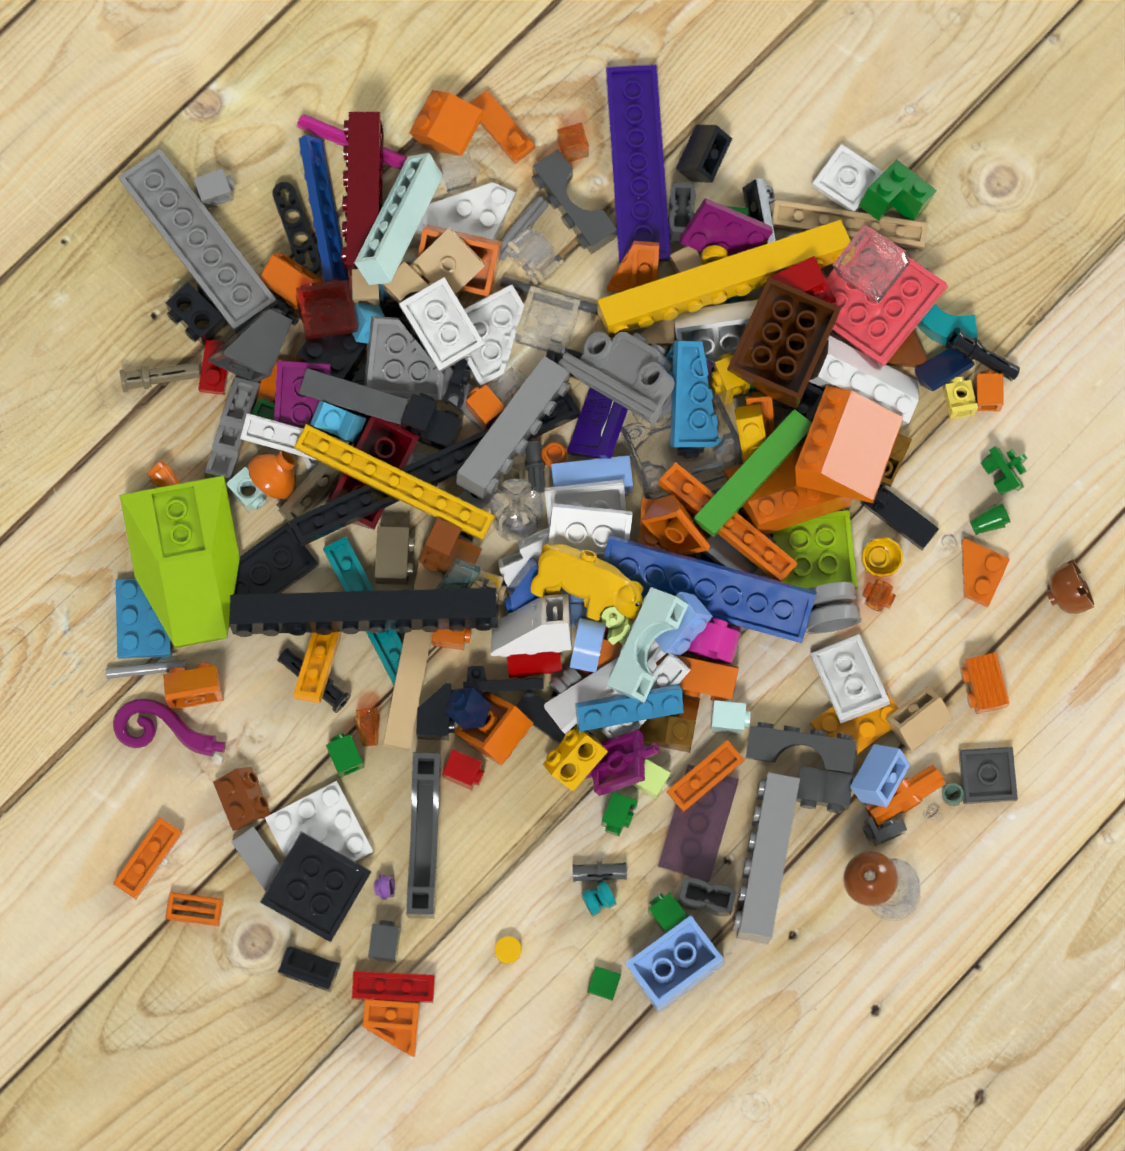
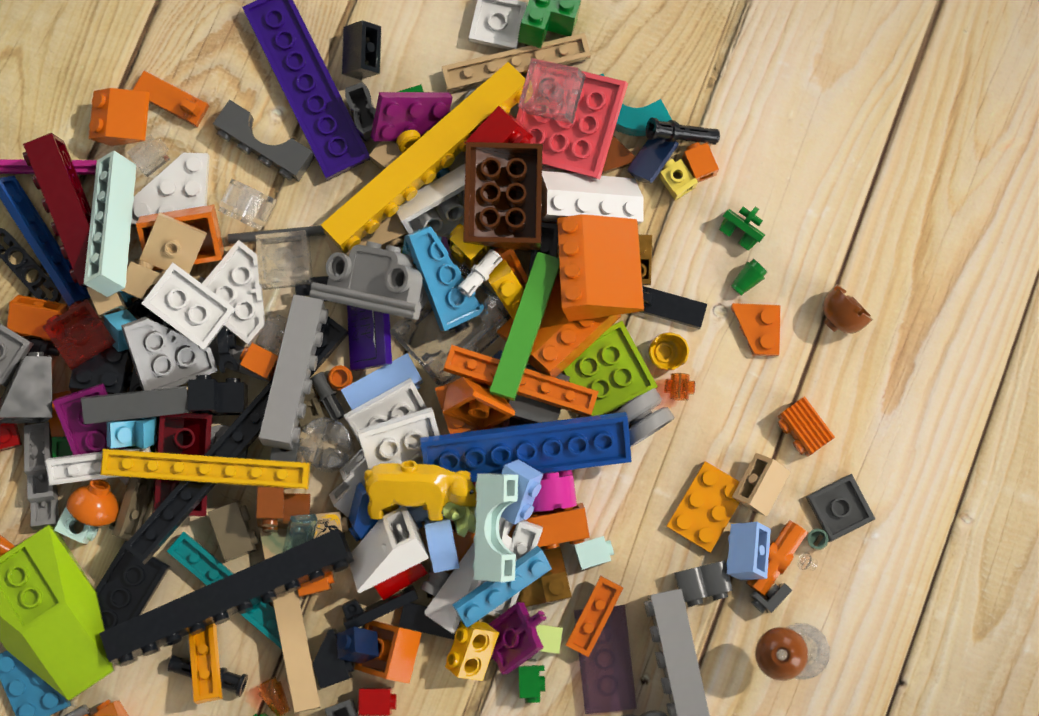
camera: 20 degrees left, 5 degrees up
light grey axle [500,196,548,261] -> none
clear orange brick [557,123,589,162] -> none
orange wing [607,241,660,292] -> none
black hinge [742,178,776,244] -> none
dark grey arch [746,722,859,774] -> none
white tile [810,634,890,724] -> none
none -> white pin [458,249,503,298]

